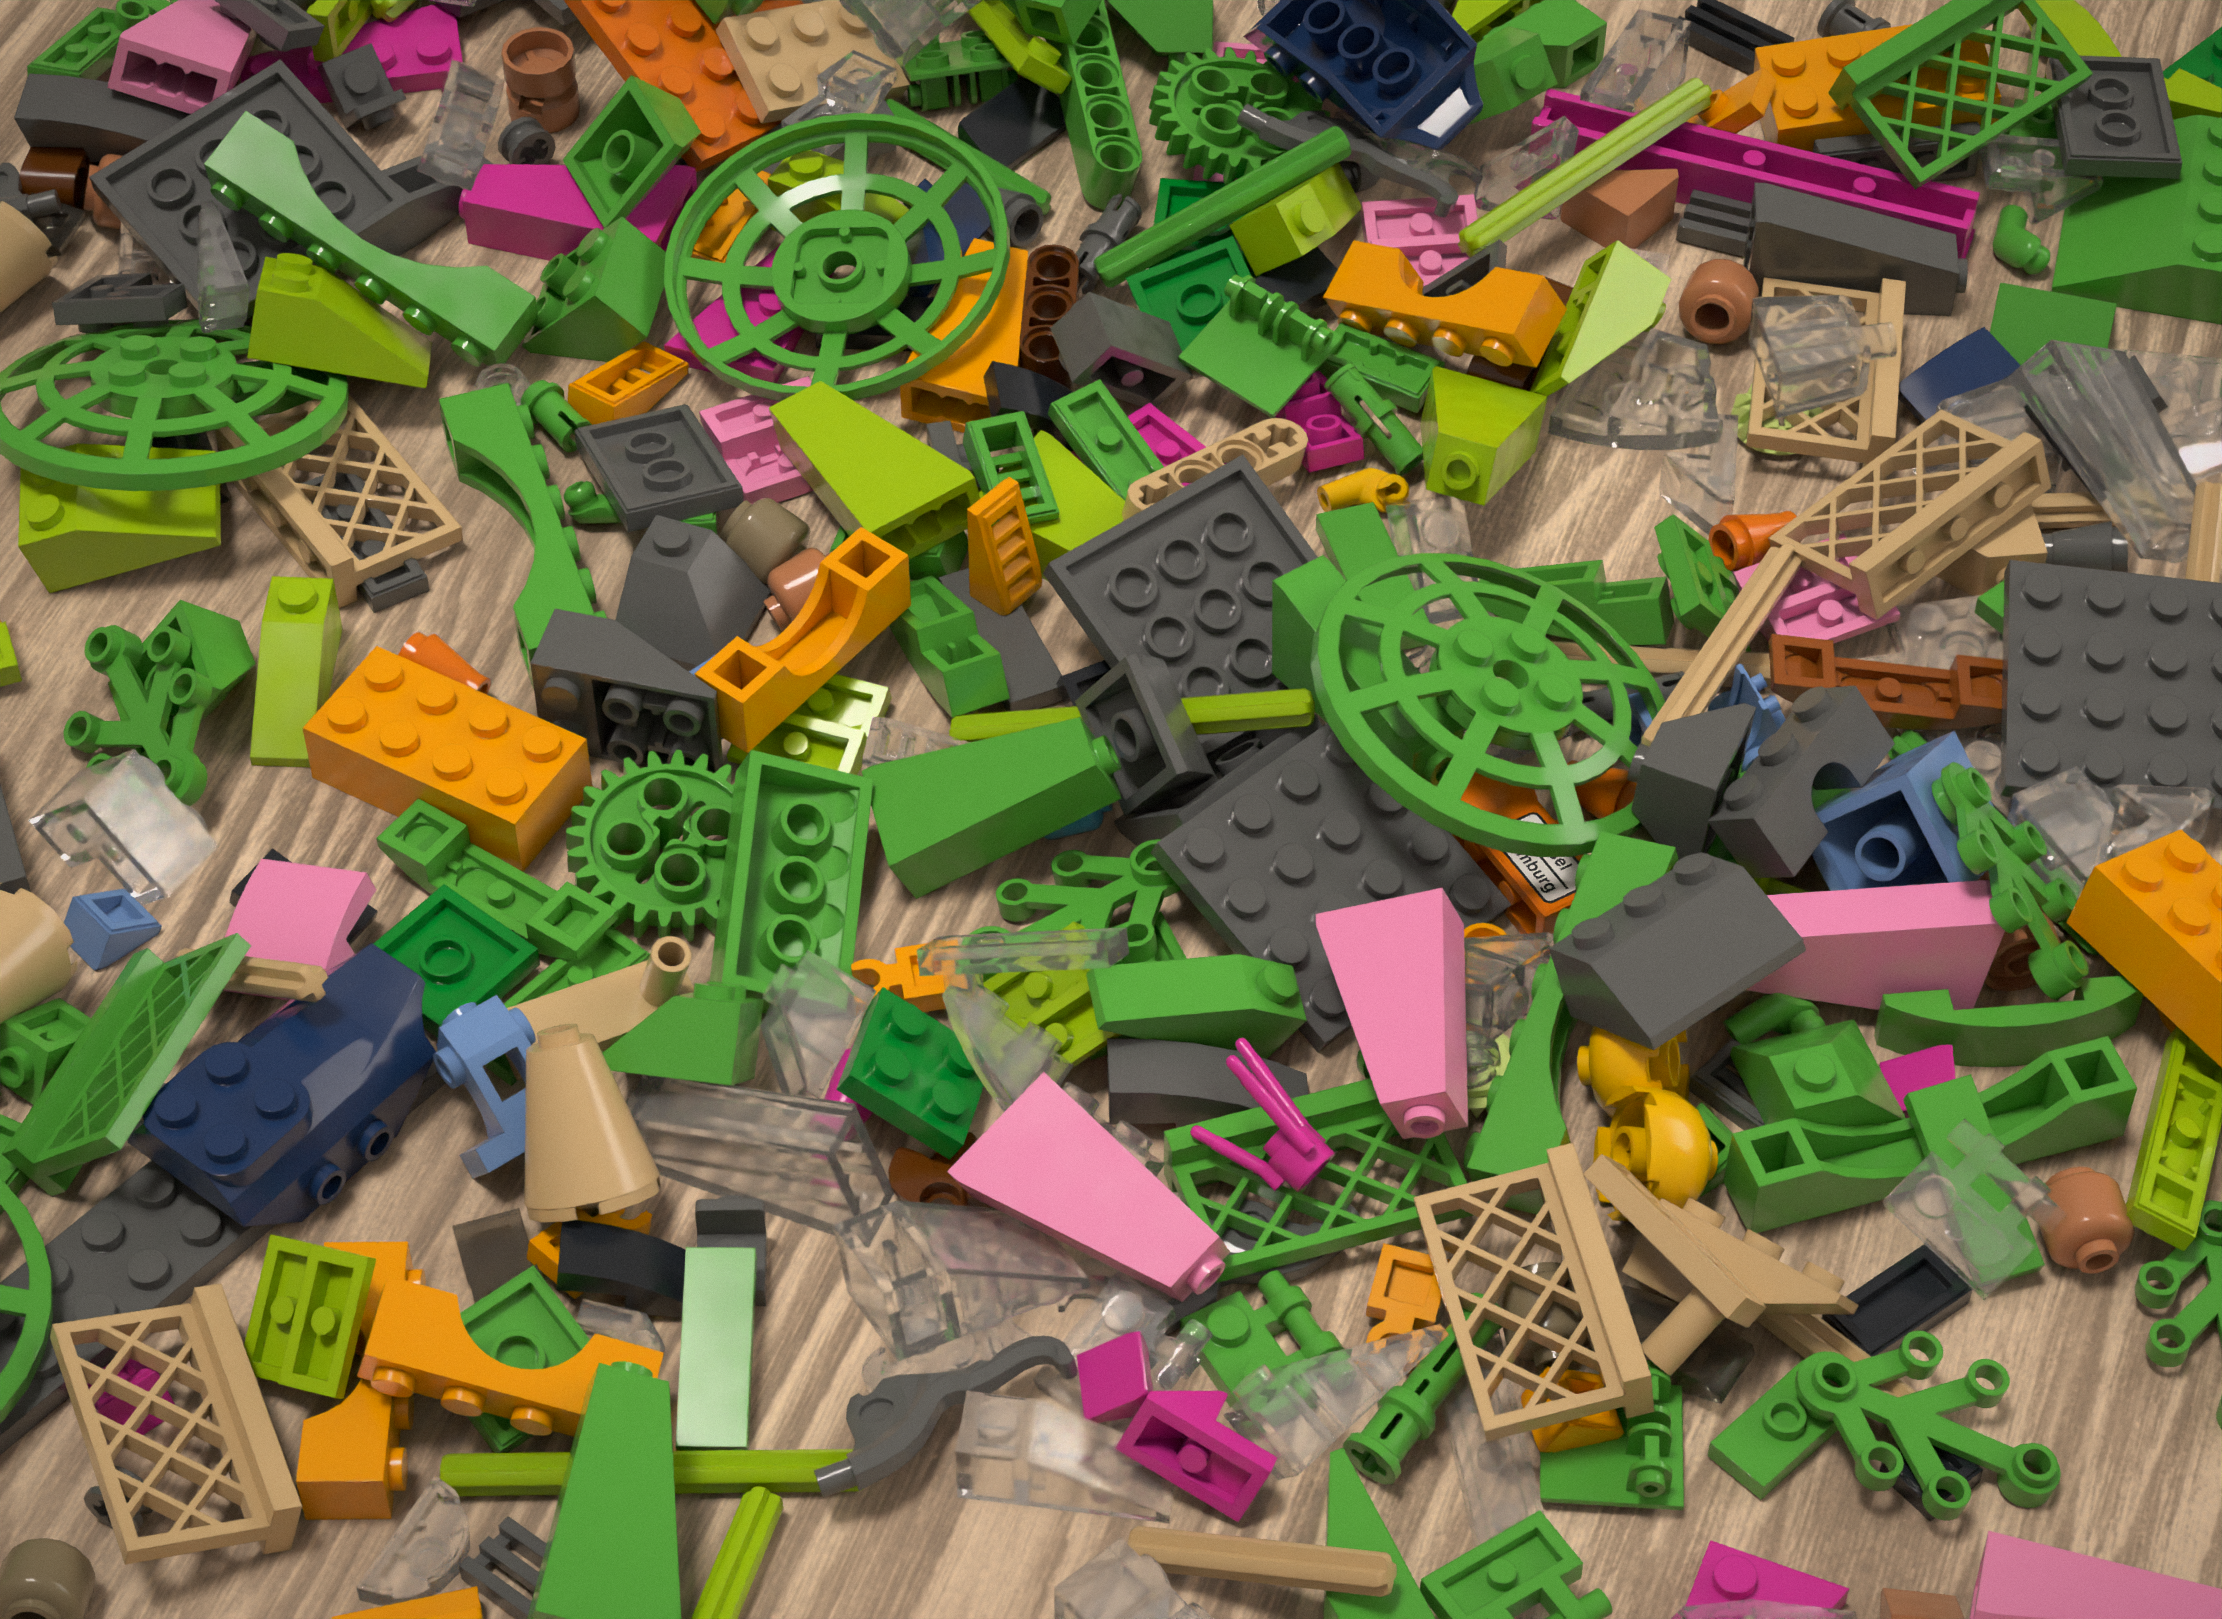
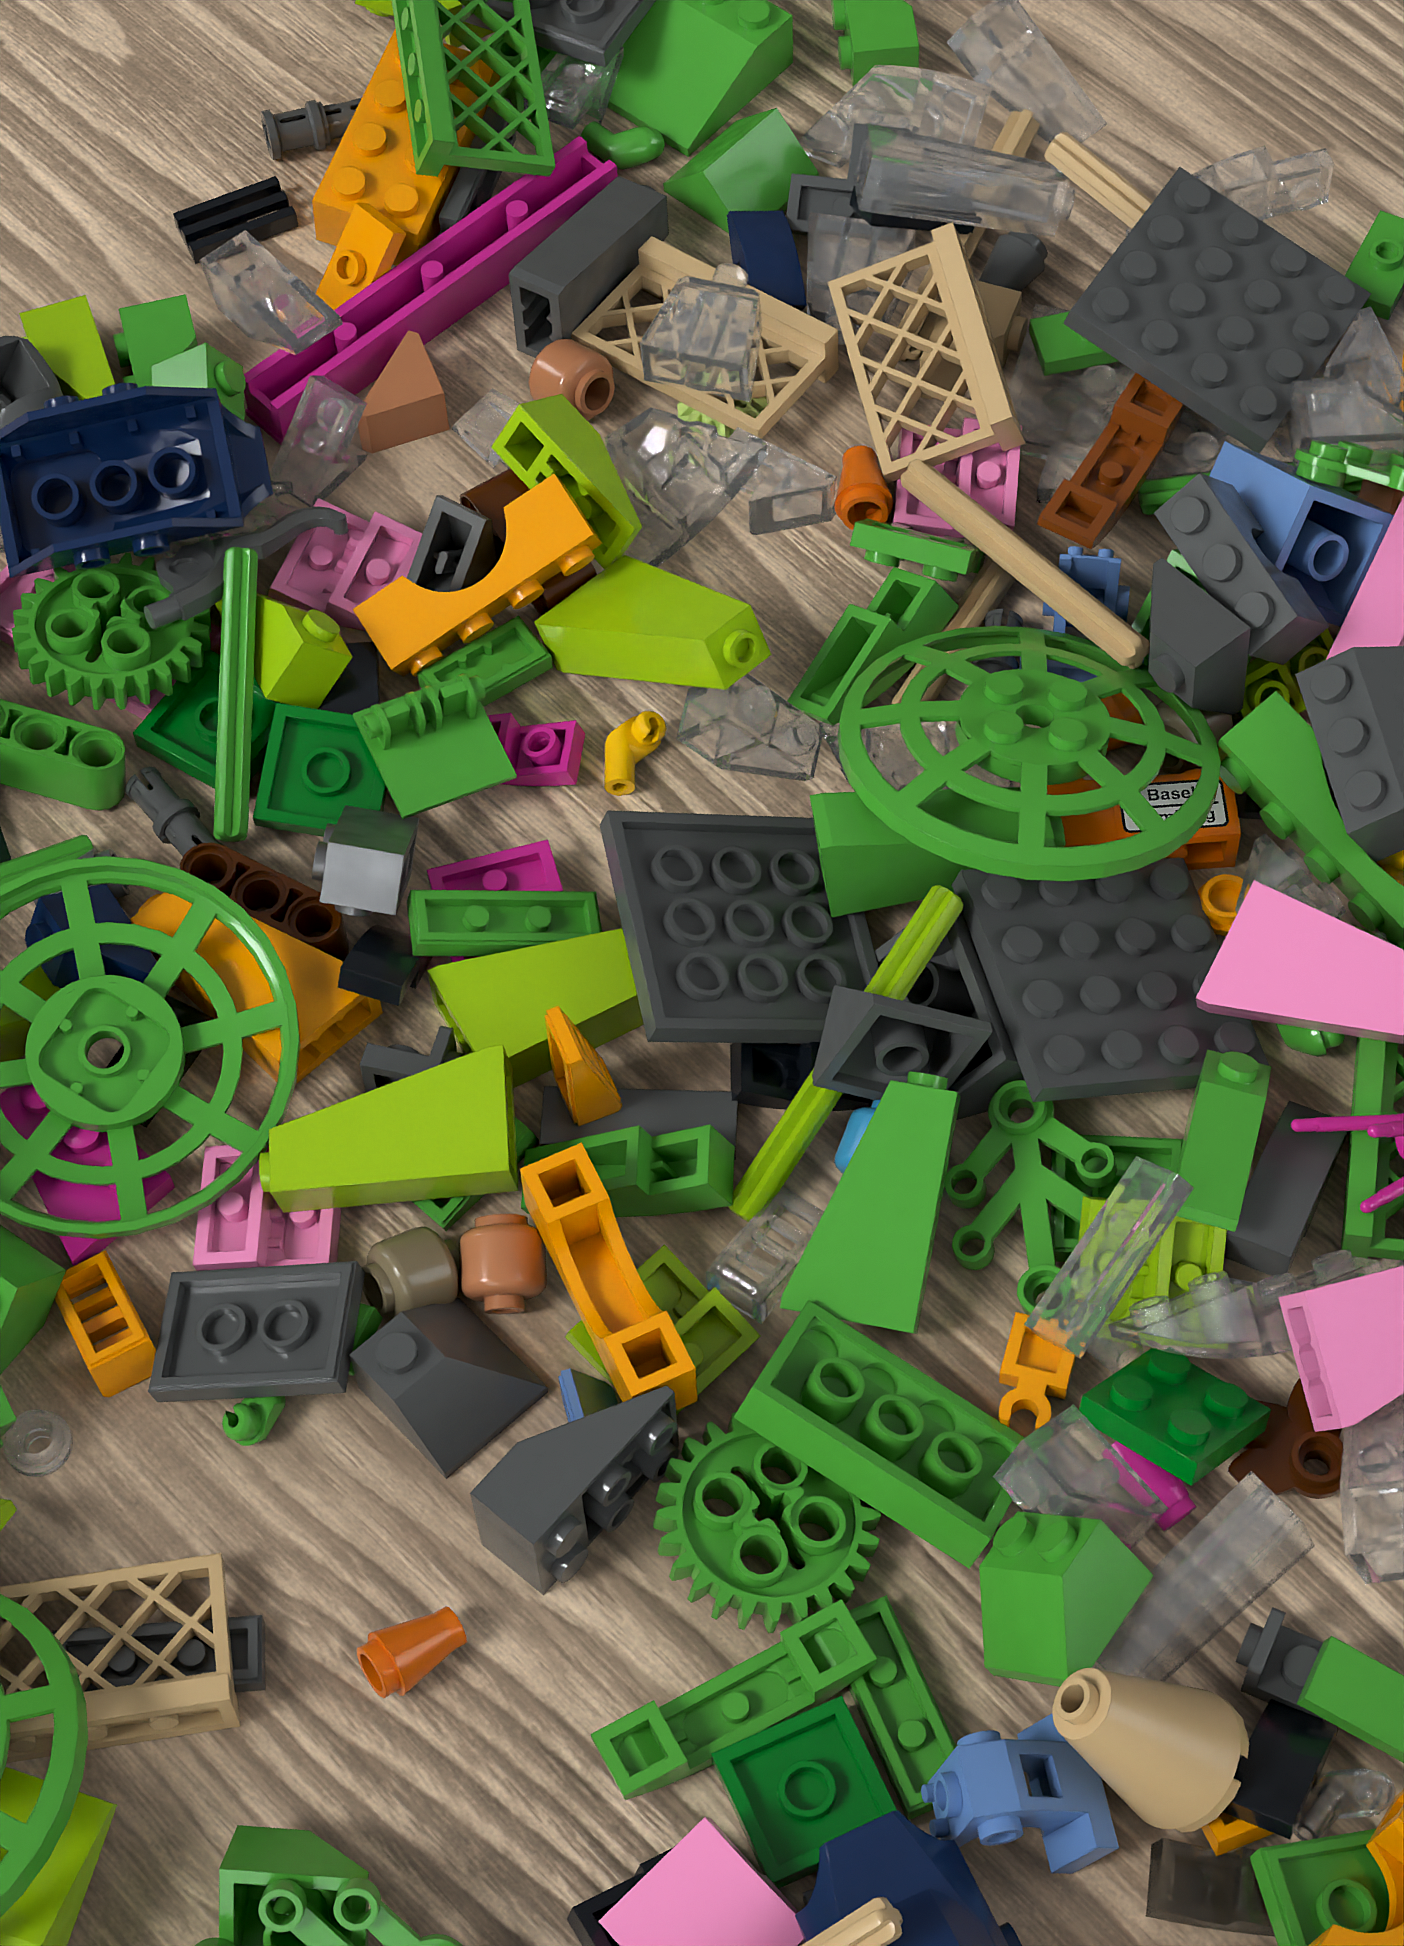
camera: 60 degrees left, 10 degrees up
lime slope [250,576,343,768] -> none
light orange brick [303,646,593,872] -> none
bright green arch [439,383,607,689] -> none
tan piece [505,936,694,1081] -> none
bright green pin [521,380,592,452] -> none
bright green slope [962,411,1060,525] -> none
tan beam [1122,418,1308,521] -> none
bright green tile [1316,502,1430,651] -> none
bright green pin [1324,362,1423,476] -> none
lime axle [1458,78,1712,258] -> none
dark grey tile [1676,189,1751,257] -> none

